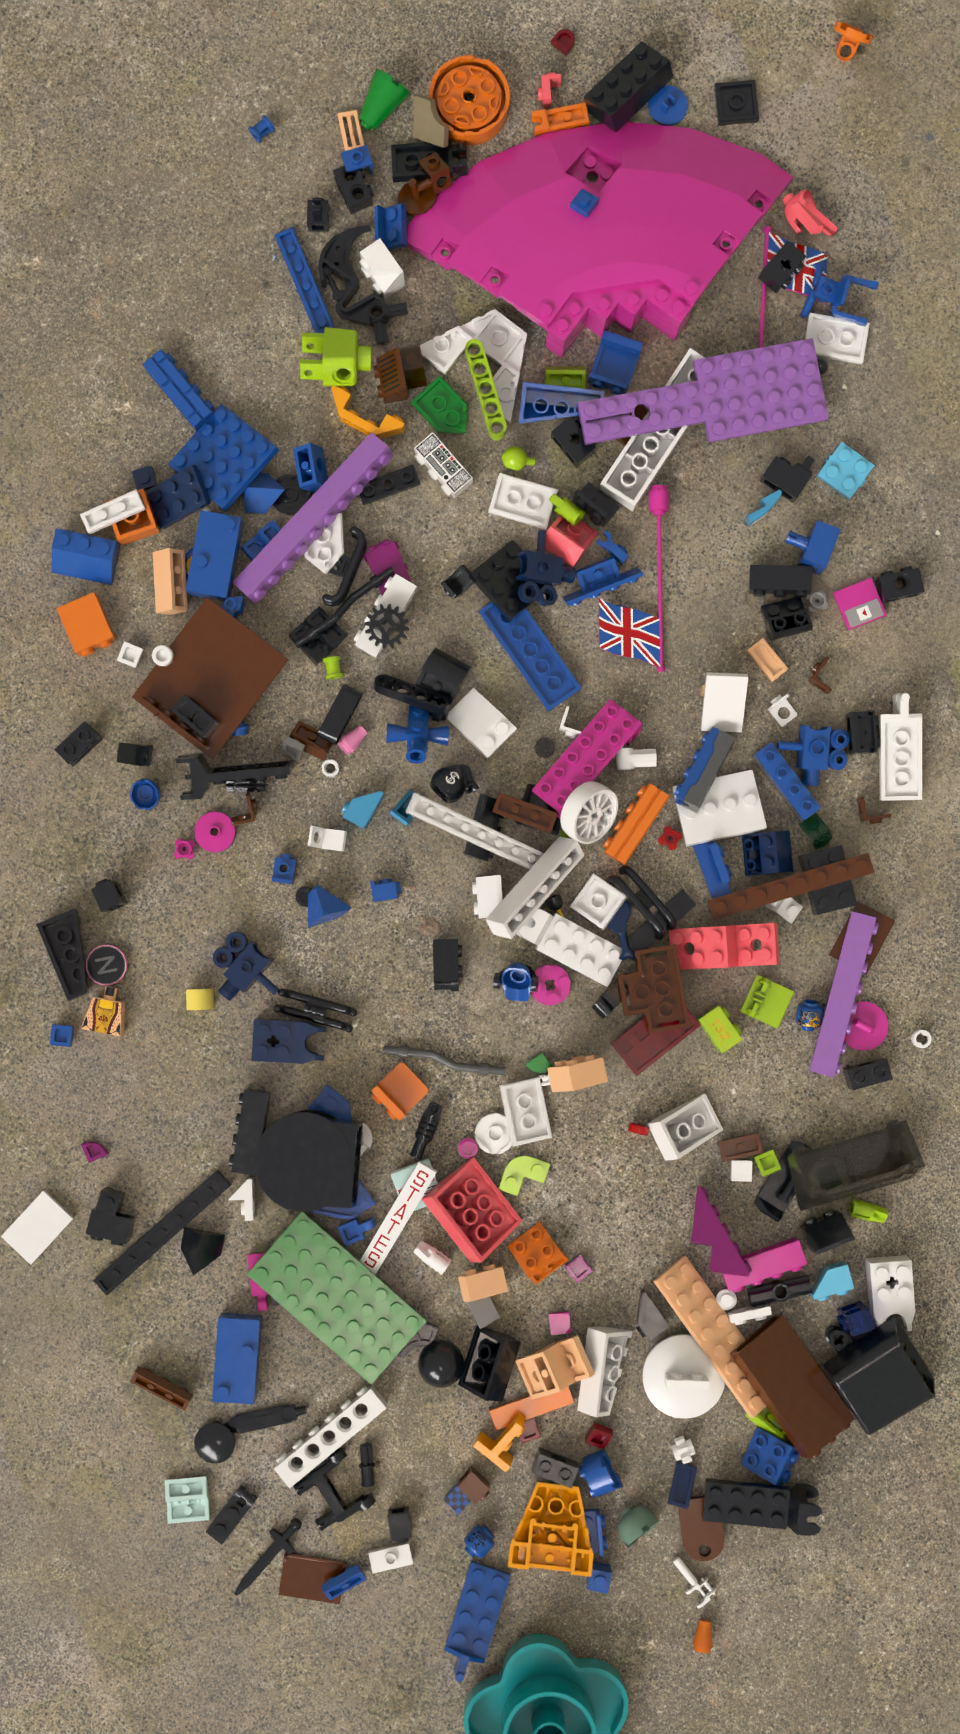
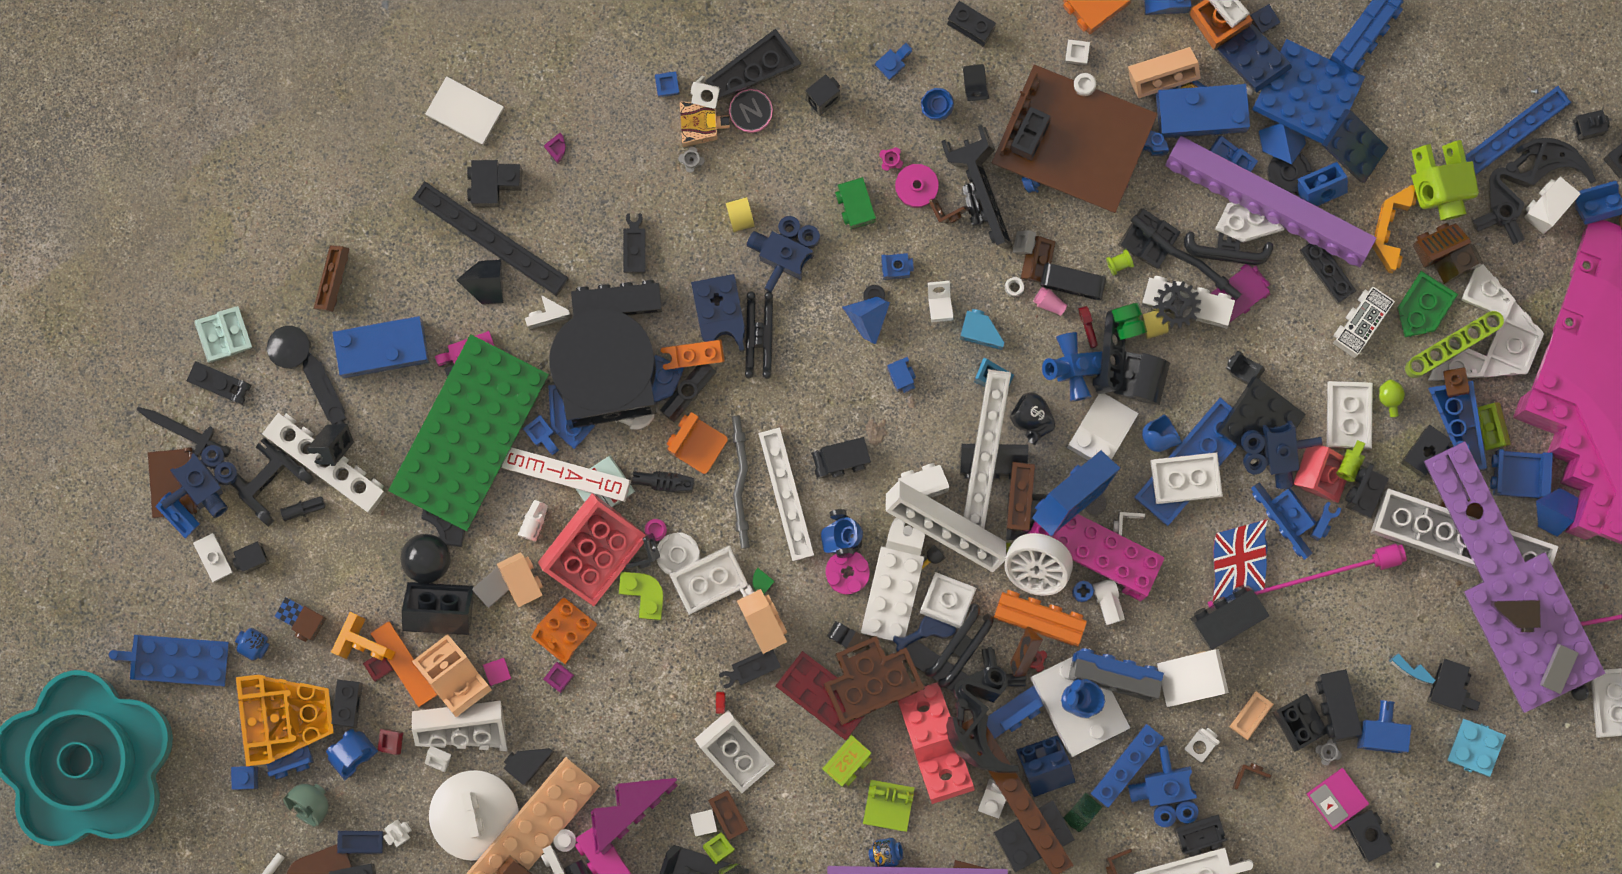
camera: 80 degrees right, 5 degrees down
none -> dark blue piece [160,445,238,518]
none -> black hinge [307,424,354,466]
none -> white tile [425,746,451,772]
none -> black plate [623,213,646,273]
none -> black bracket [626,533,660,569]
none -> orange plate [660,340,725,370]
none -> black piece [660,364,717,423]
none -> light grey plate [678,147,704,173]
none -> white bracket [691,76,720,109]
none -> black plate [719,649,781,689]
none -> white plate [758,428,814,561]
none -> green brick [835,177,876,230]
none -> blue plate [875,43,912,81]
none -> black piece [946,647,1027,773]
none -> reddish brown slope [1010,627,1043,677]
none -> blue brick [1033,450,1120,536]
none -> blue hair [1061,679,1106,718]
none -> blue bush [1072,581,1094,602]
none -> dark red bar [1078,306,1098,348]
none -> green wheel [1112,302,1147,340]
none -> light yellow brick [1140,310,1169,339]
none -> blue hair [1142,414,1182,452]
none -> white tile [1150,453,1223,504]
none -> black slope [1190,585,1269,650]
none -> dark blue plate [1322,109,1389,183]
none -> reddish brown bracket [1443,367,1470,397]
none -> dark brown slope [1491,600,1541,632]
none -> blue slope [1536,488,1579,537]
none -> light grey slope [1540,644,1579,694]

